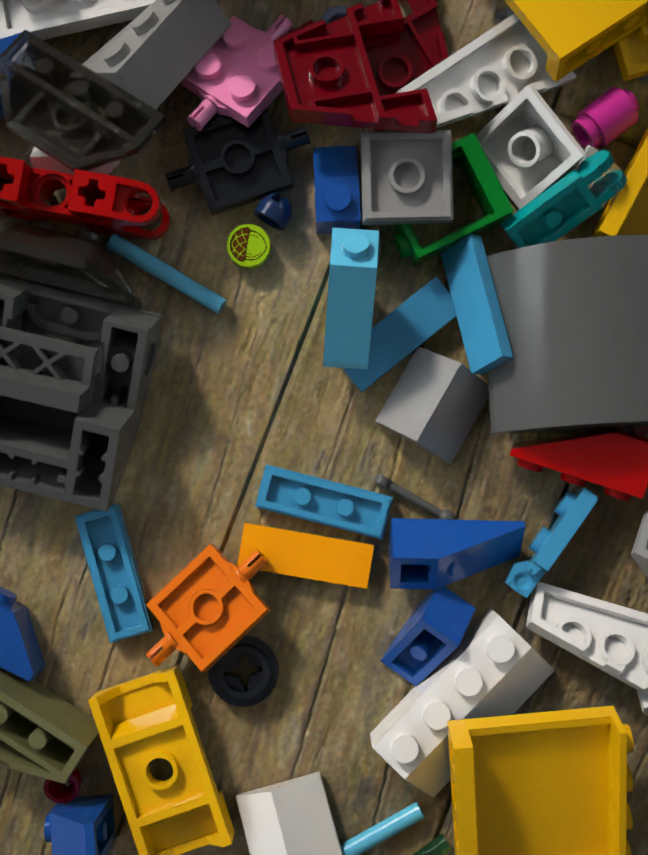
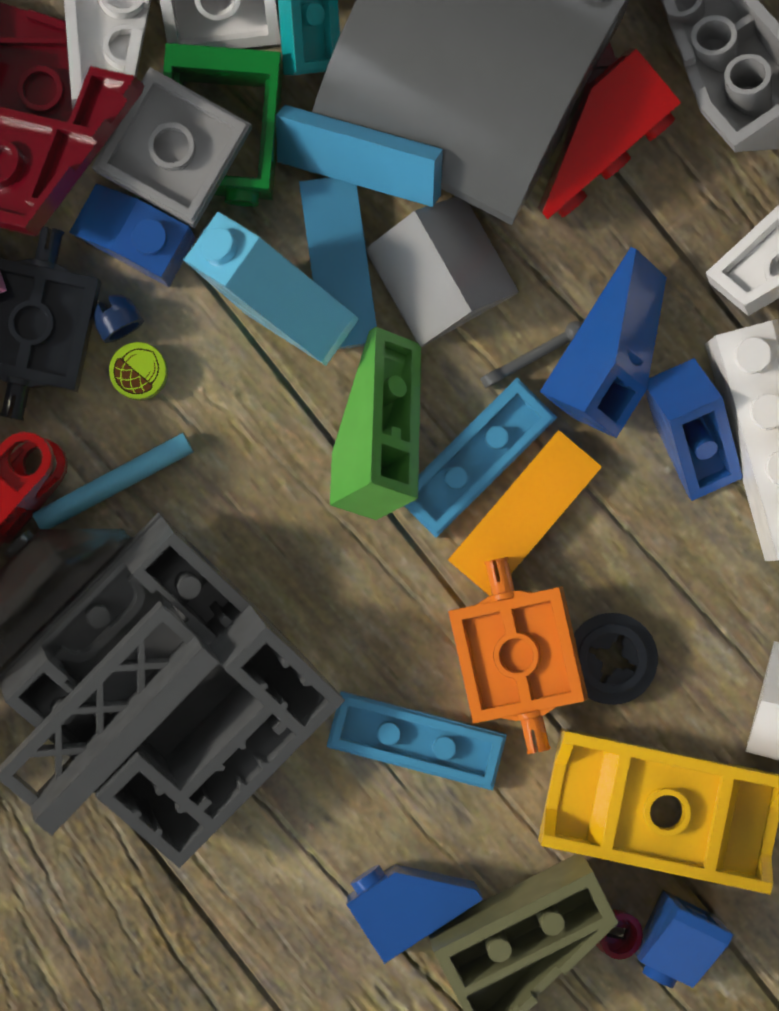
camera: 60 degrees left, 0 degrees up
dark azure hinge [504,488,598,598] -> none
none -> bright green slope [330,327,421,520]

